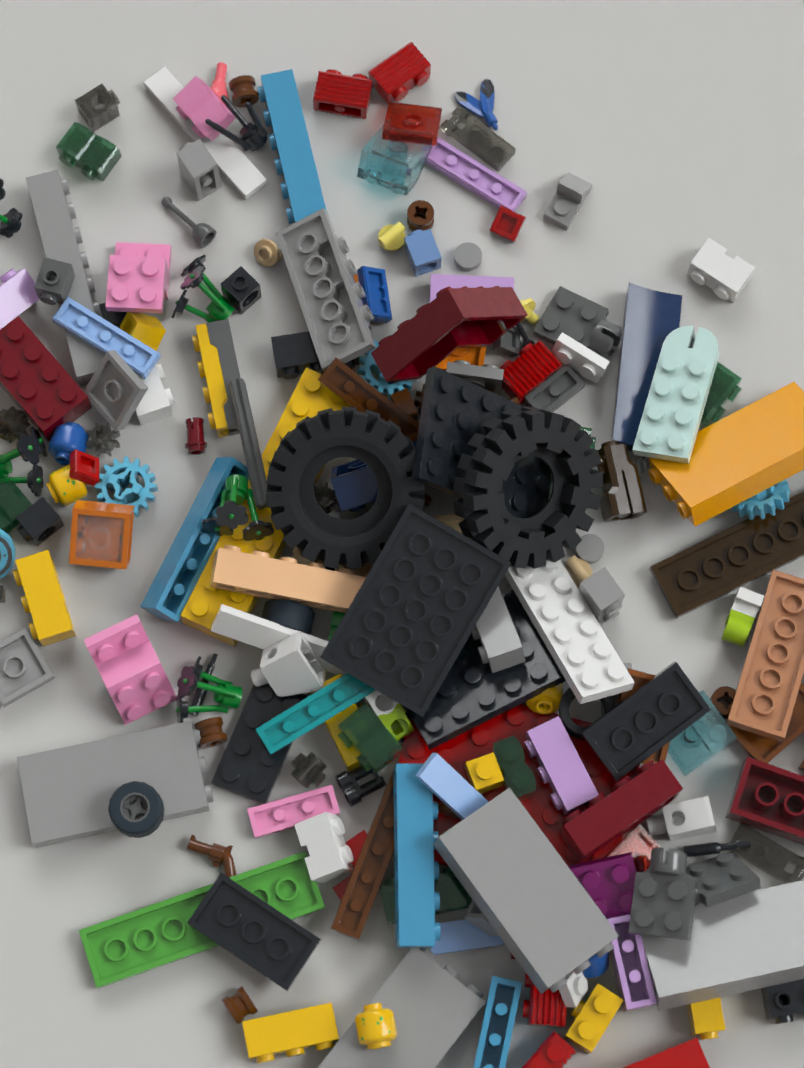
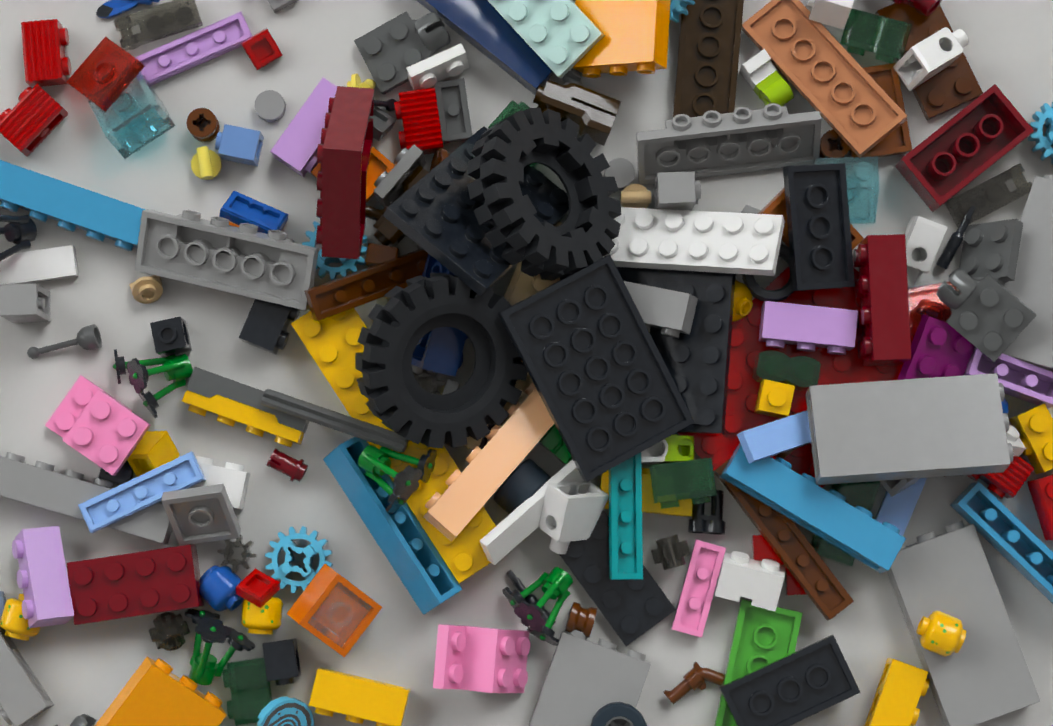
camera: 60 degrees left, 10 degrees up
dark grey brick [34,257,75,305] -> none
none -> light grey plate [636,103,822,184]

